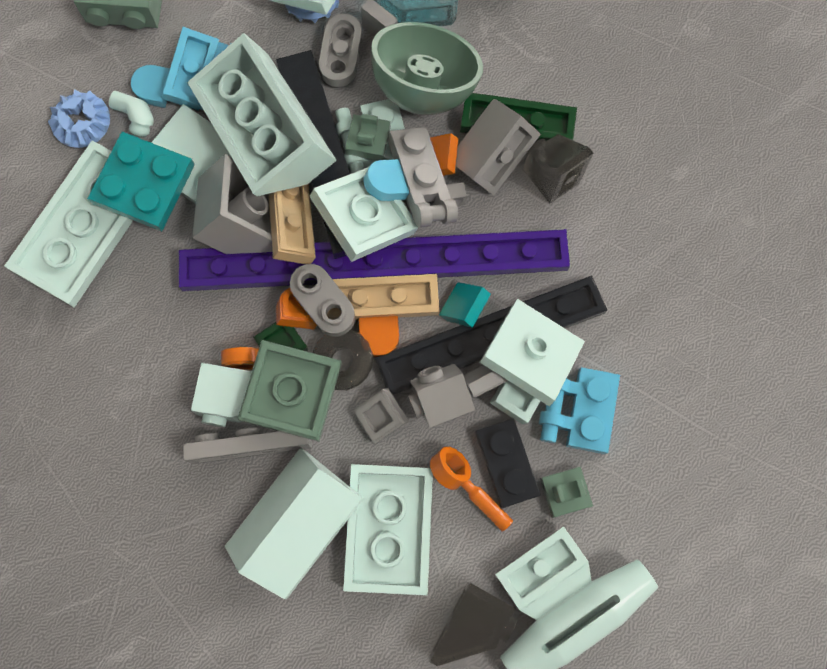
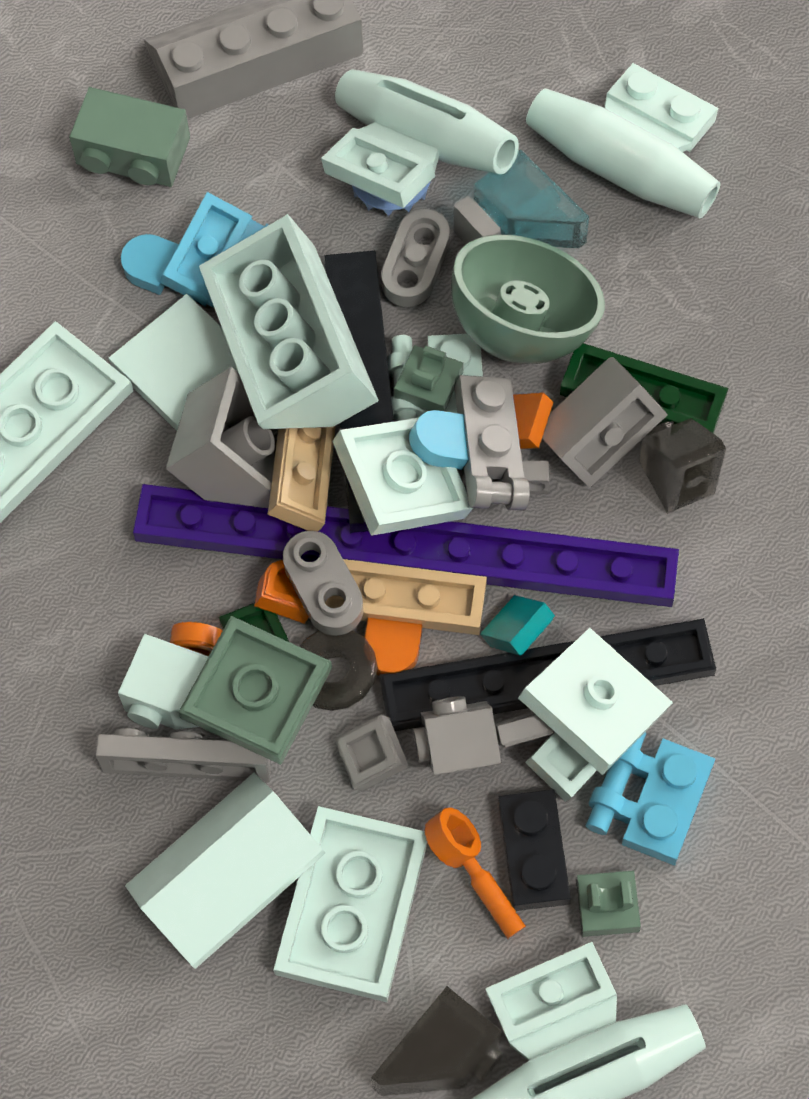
camera: 15 degrees right, 10 degrees down
light blue gear [48,89,110,148] -> none
teal plate [87,132,195,232] -> none
light aqua arm [109,91,154,137] -> none

